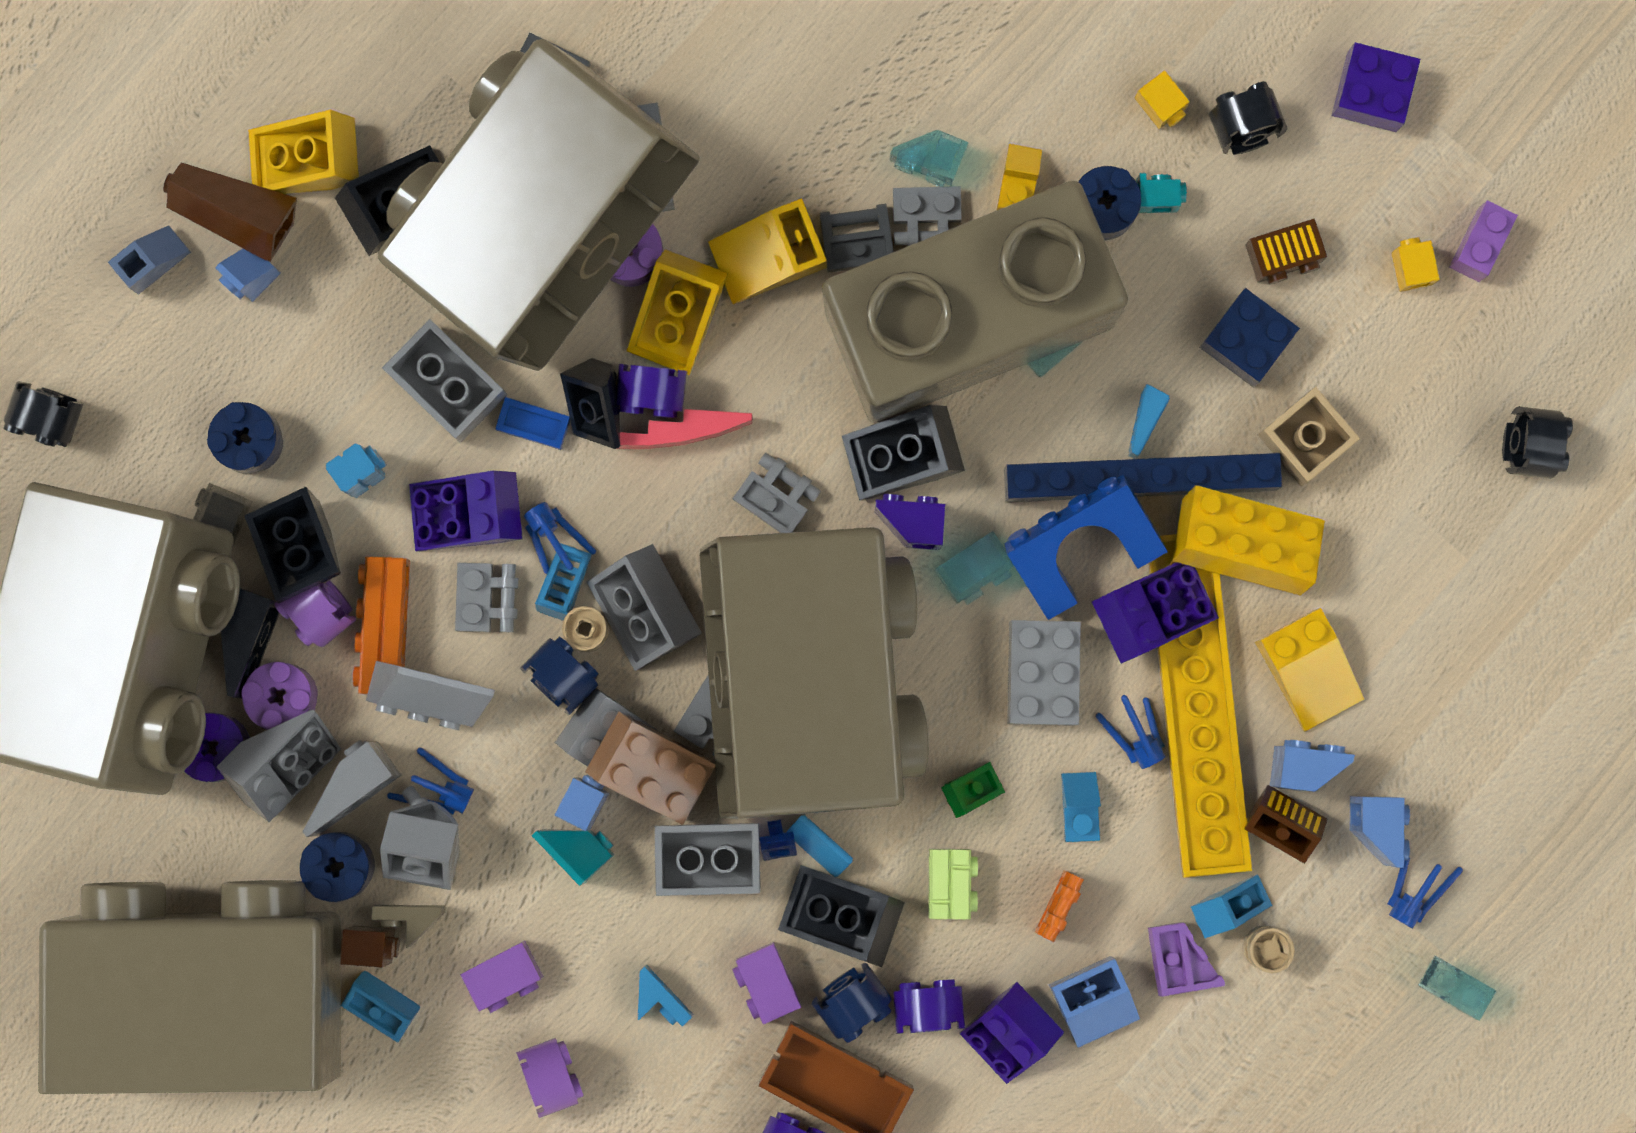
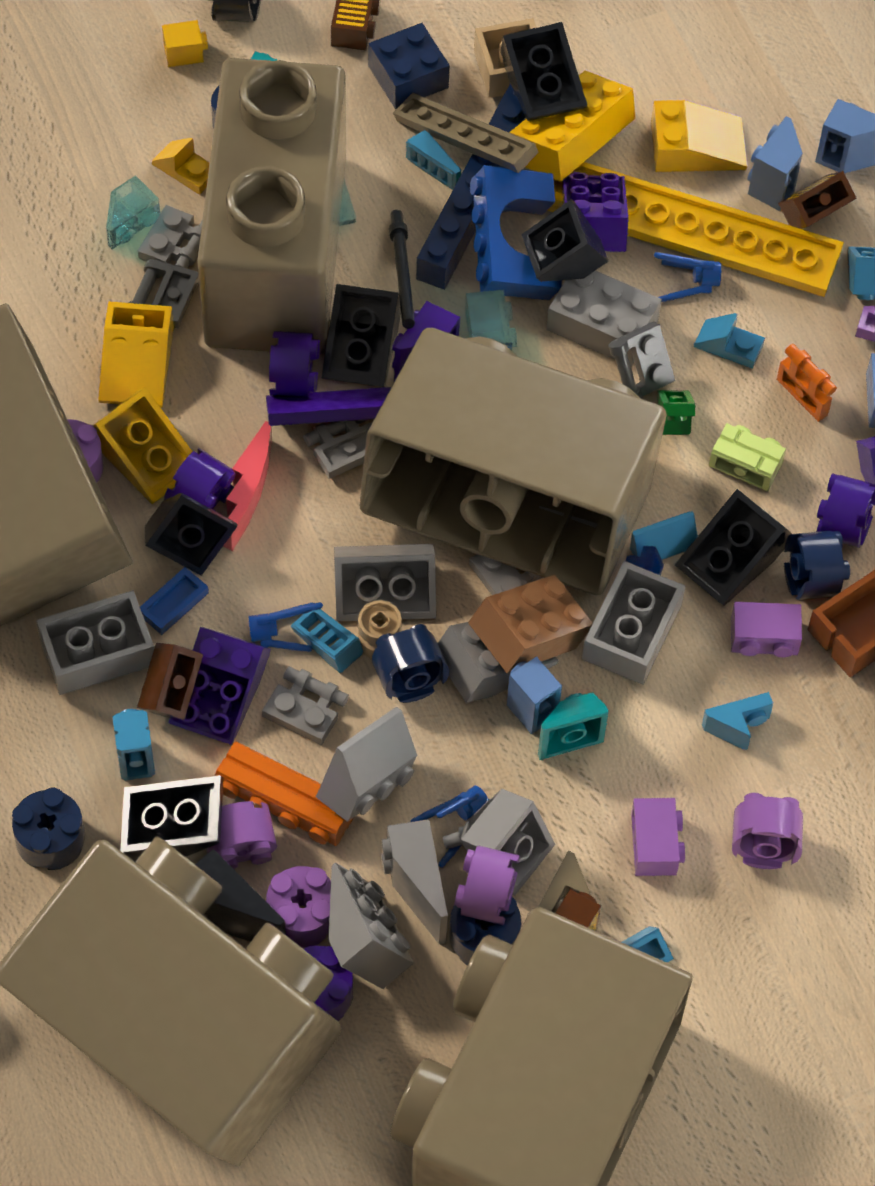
camera: 65 degrees left, 25 degrees down
none -> reddish brown brick [137,643,203,720]
none -> dark purple tile [266,387,392,426]
none -> dark purple brick [269,331,320,397]
none -> black bar [389,210,415,329]
none -> dark tan plate [393,93,539,173]
none -> medium lavender brick [454,845,520,925]
none -> black slope [500,22,587,121]
none -> black slope [522,199,608,282]
none -> dark grey plate [608,321,676,399]

